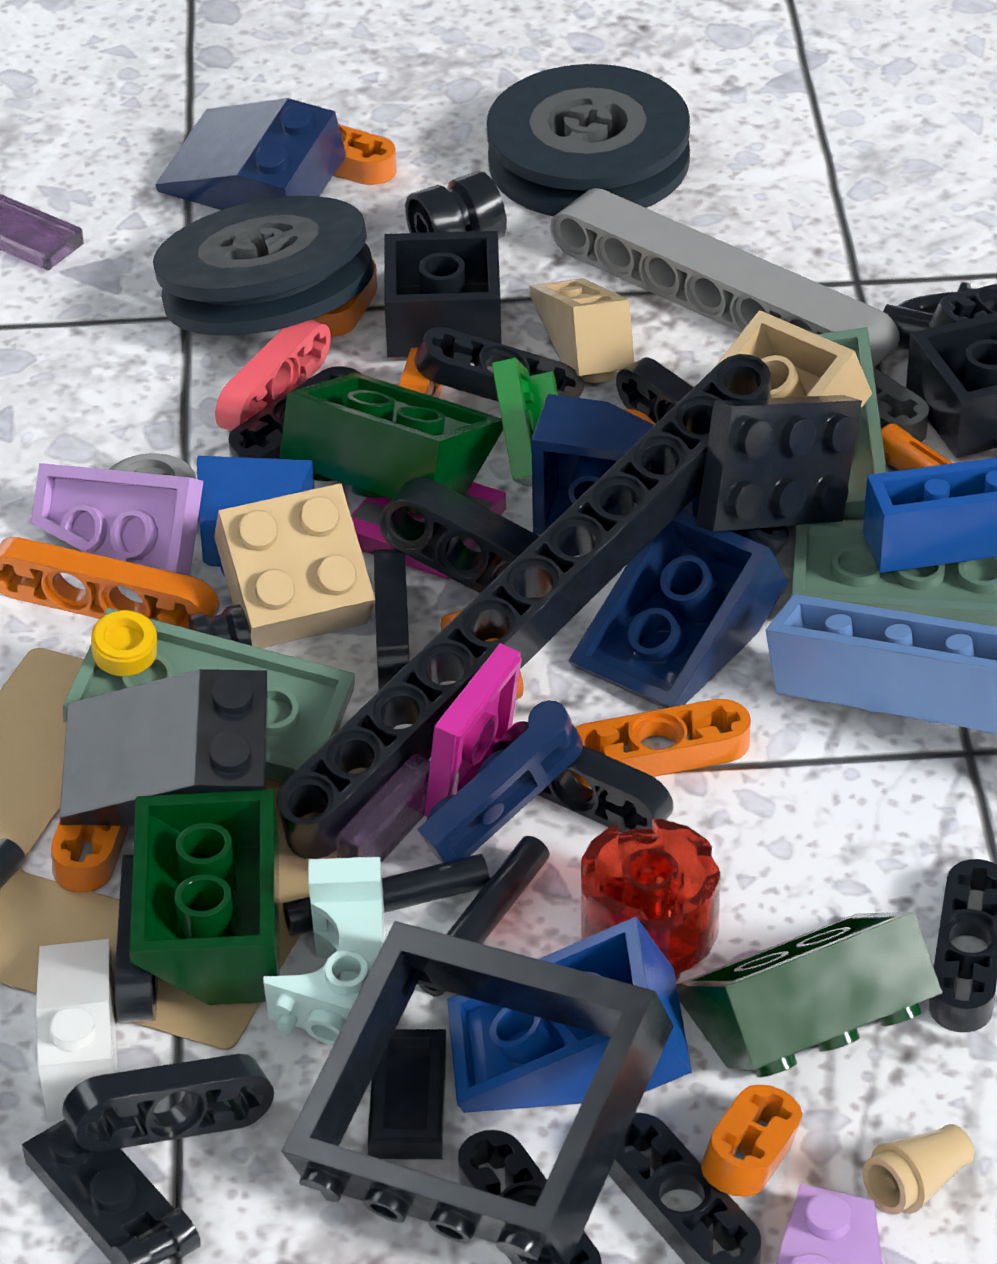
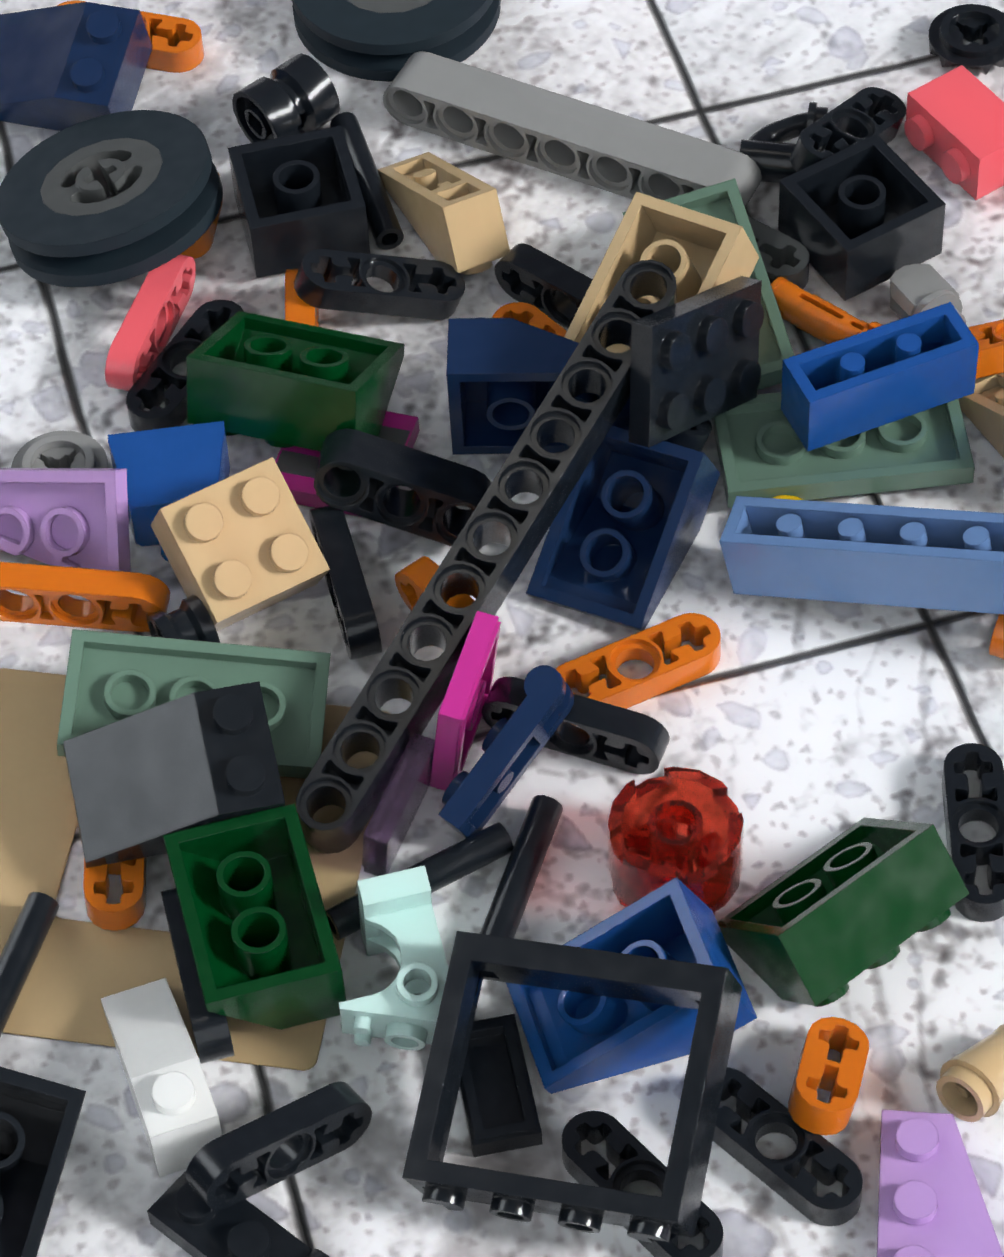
camera: 10 degrees left, 10 degrees up
yellow tile [91,610,157,676] -> none
green slope [492,358,558,487] -> none
none -> black piece [330,112,404,250]

